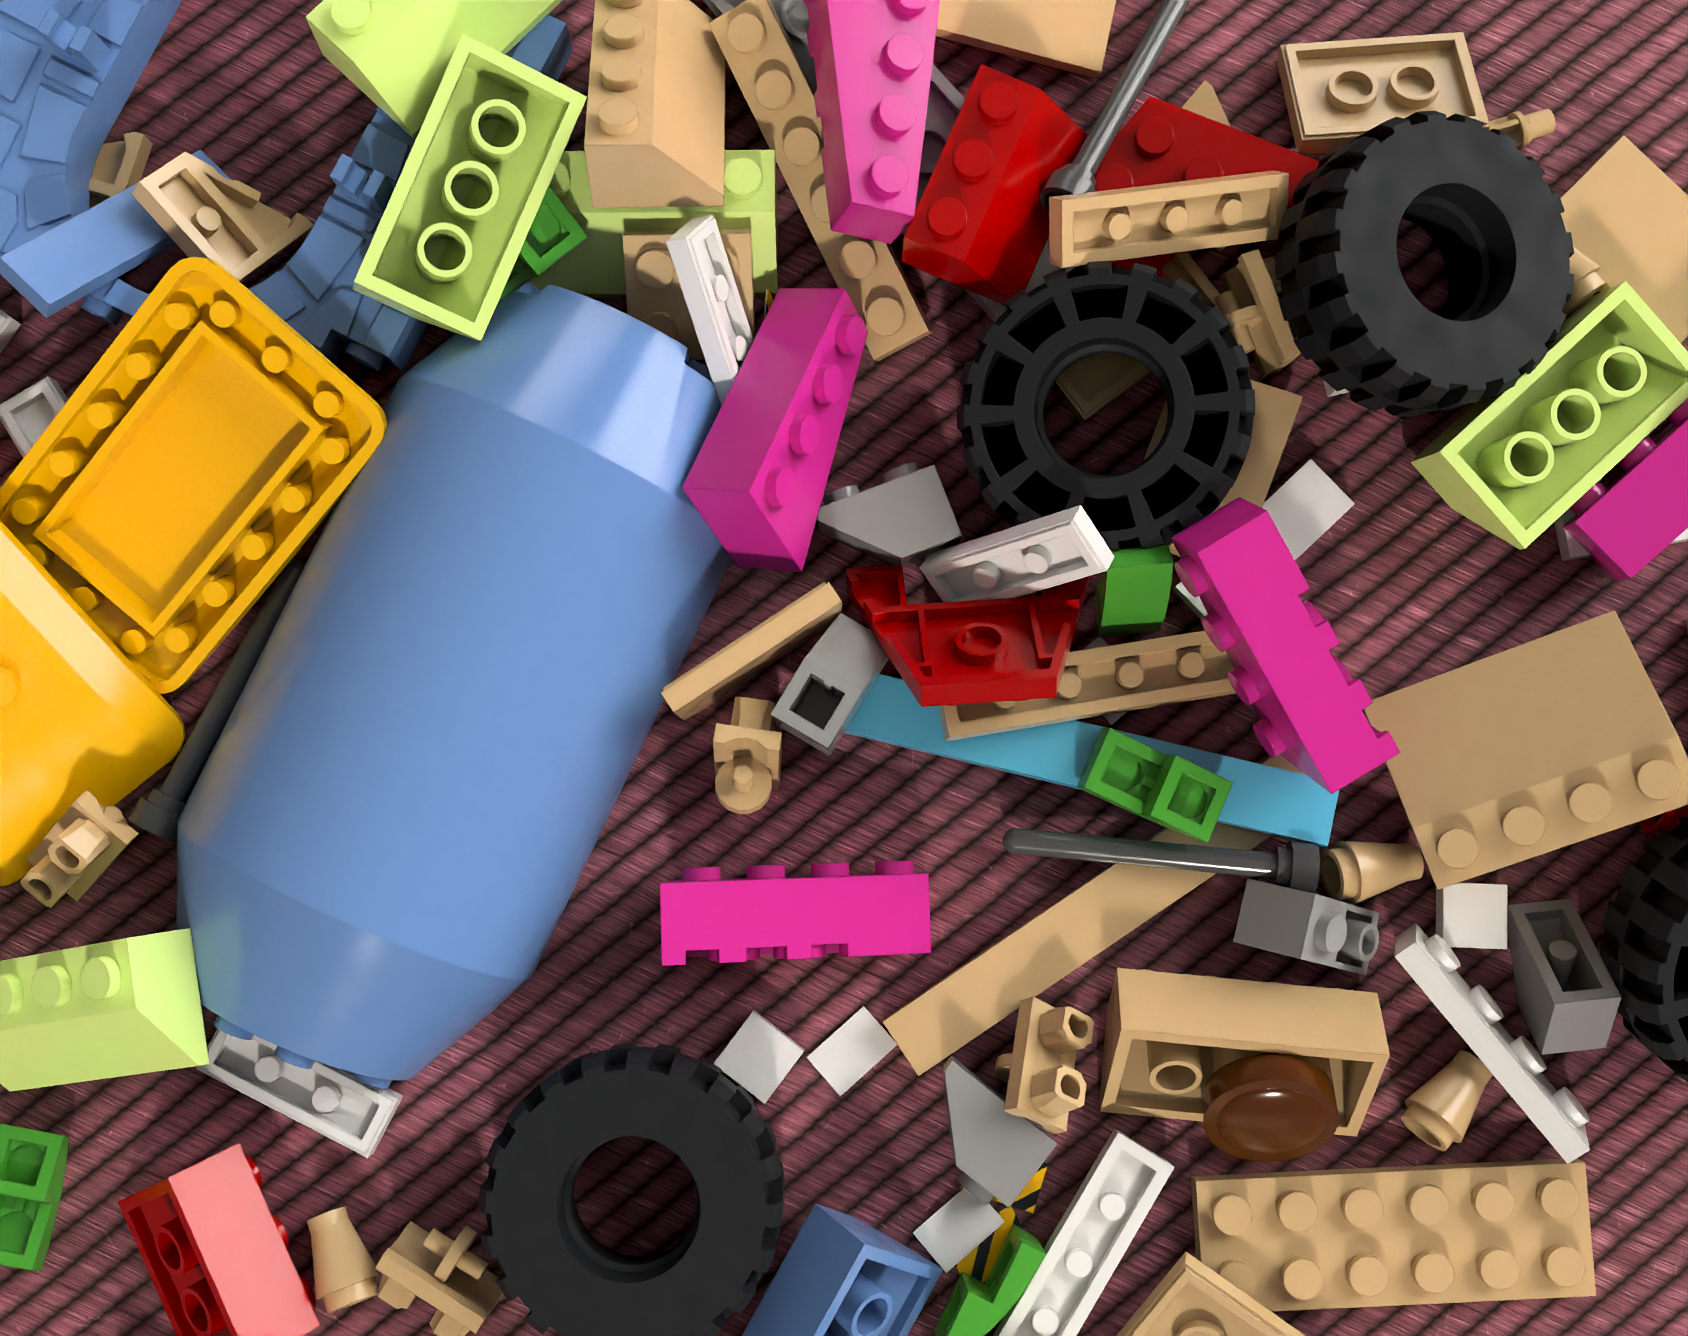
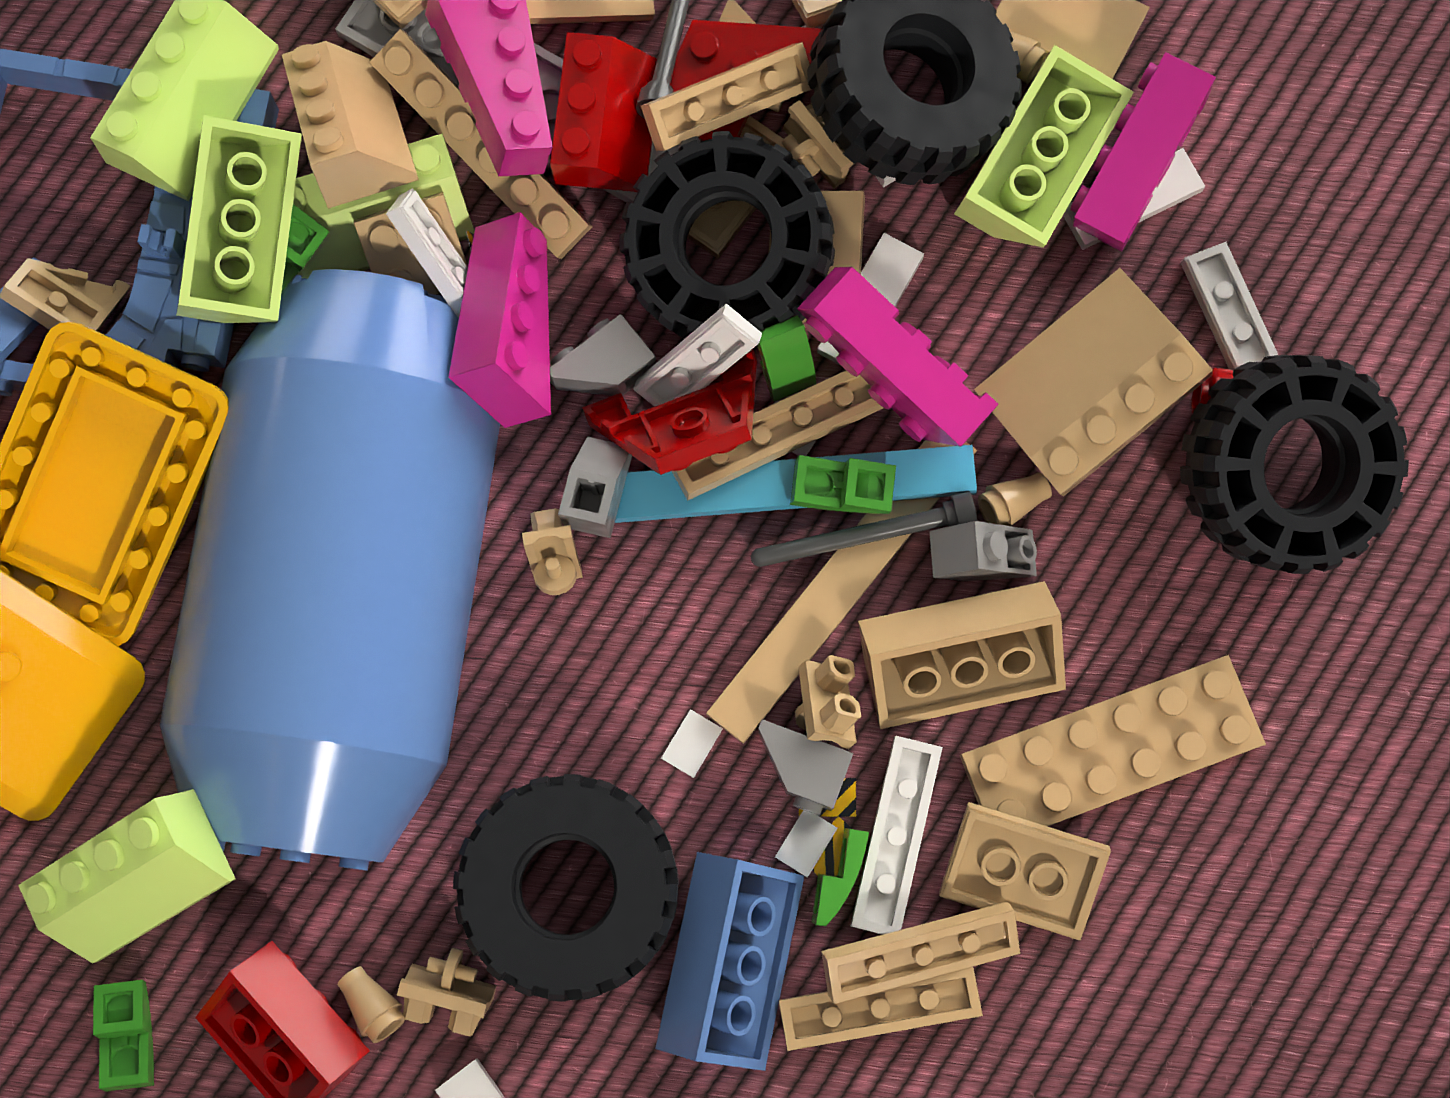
camera: 15 degrees left, 5 degrees down
tan hips [20,790,139,908] -> none
dark grey piece [128,559,306,842] -> none
white tile [196,1028,403,1158] -> none
dark pink wedge [660,860,931,966] -> none
tan tile [661,582,842,721] -> none
white tile [714,1010,804,1104] -> none
reddish brown piece [1201,1054,1339,1162] -> none
white plate [1394,923,1590,1164] -> none
tan cone [1401,1050,1493,1151] -> none
white tile [1436,883,1507,949] -> none
light grey slope [1507,899,1621,1055] -> none

